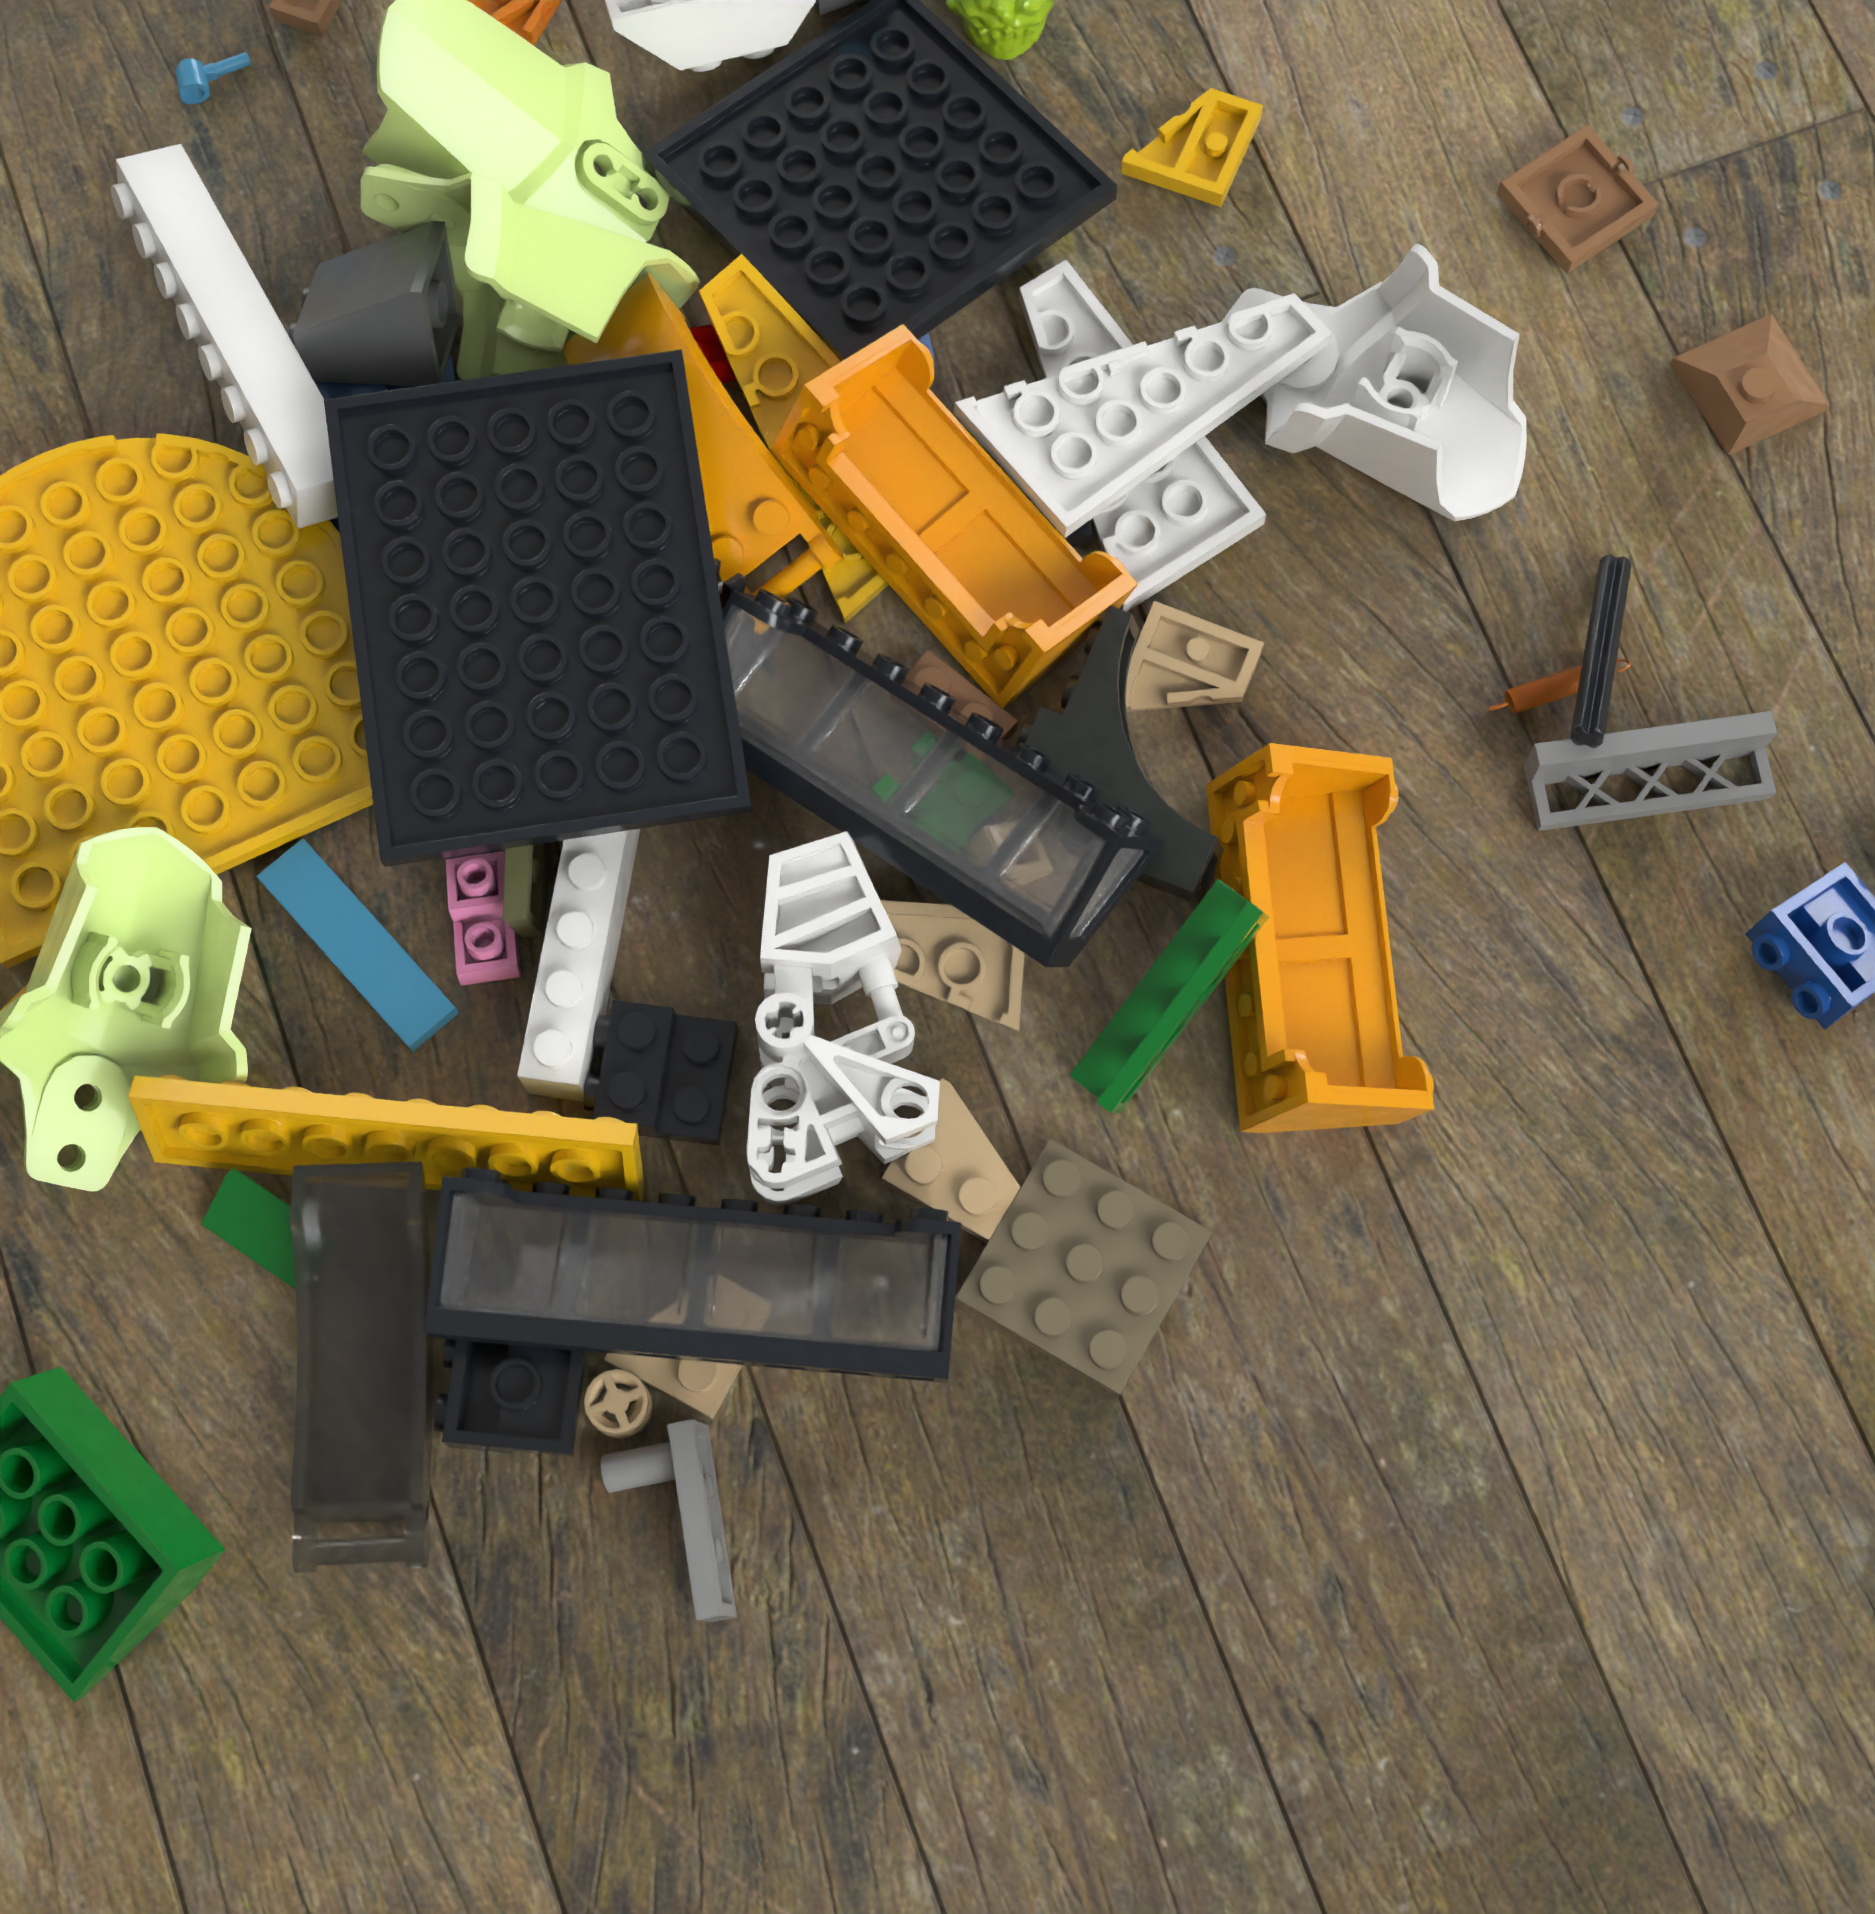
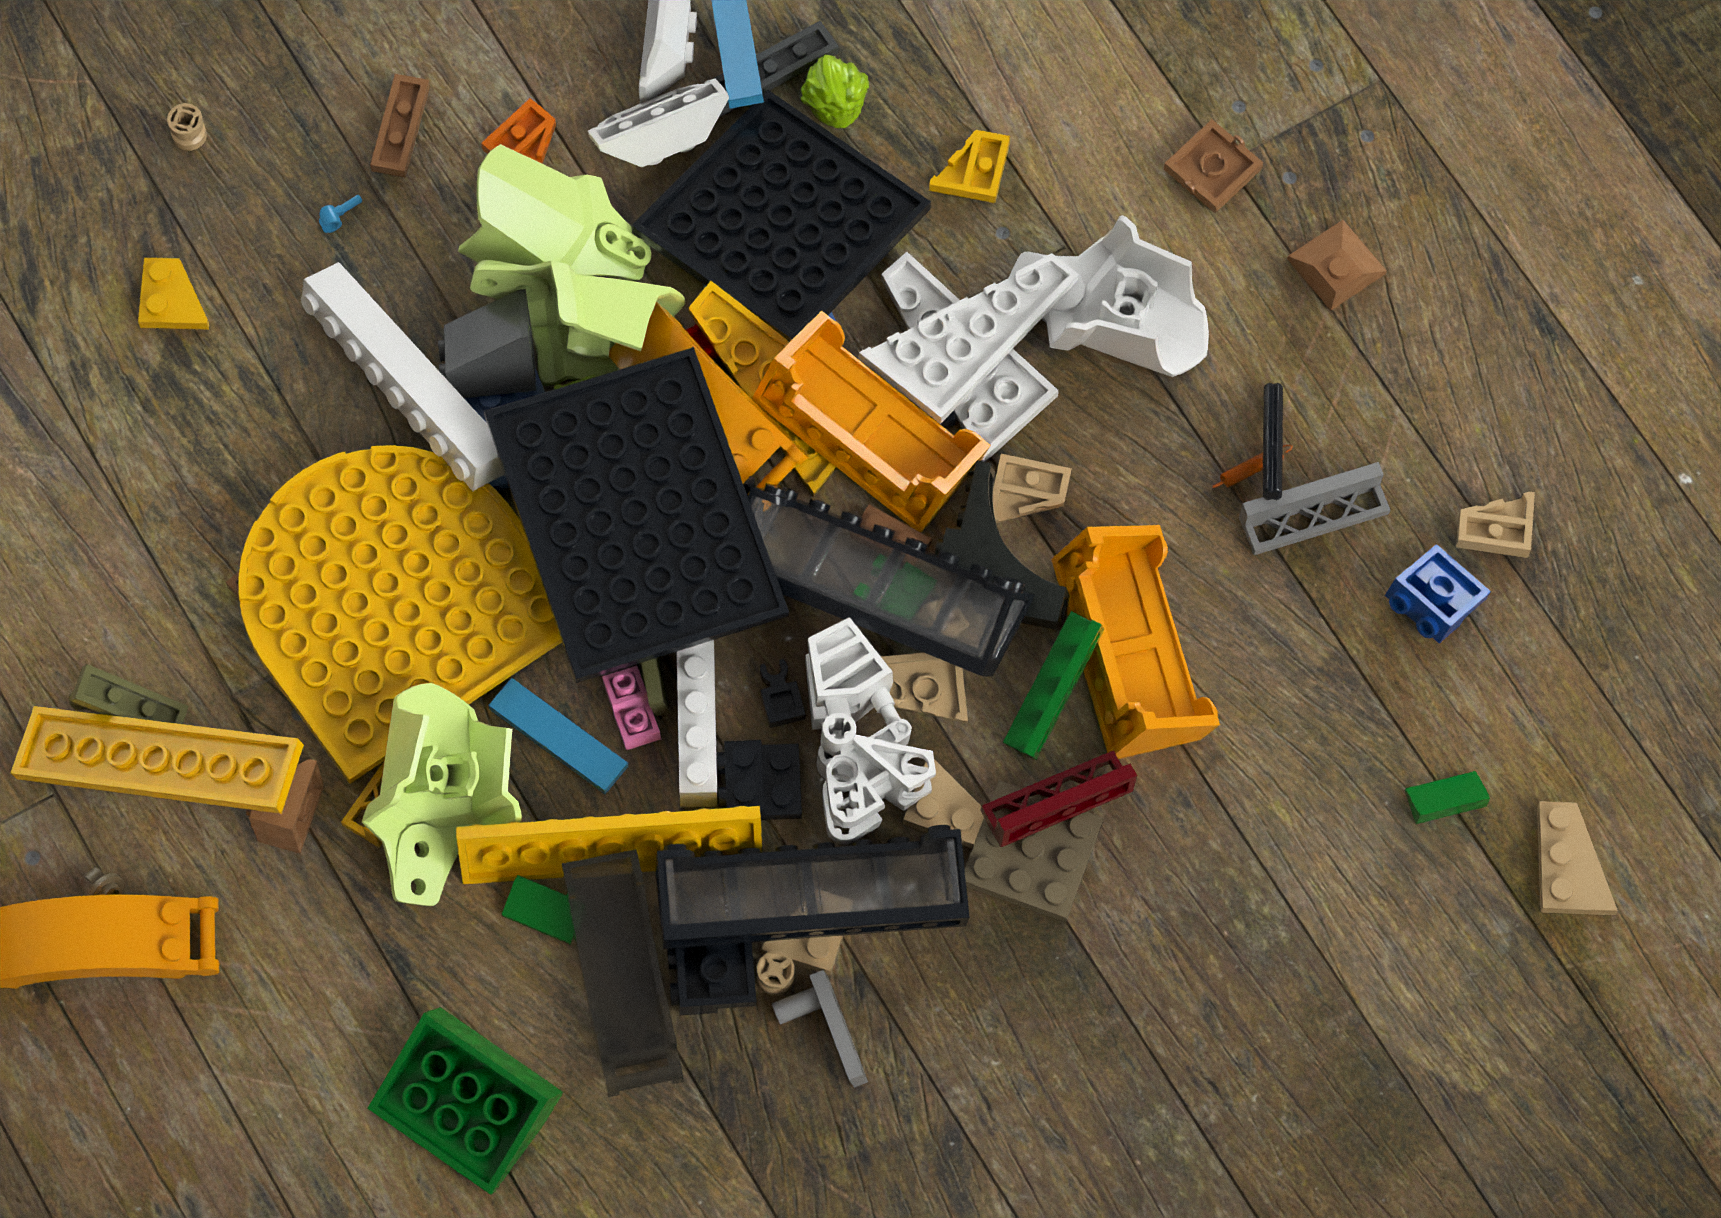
camera: 15 degrees left, 5 degrees down
none -> black plate [760,659,806,728]
none -> dark red fence [980,750,1138,847]
none -> green slope [1404,771,1490,824]

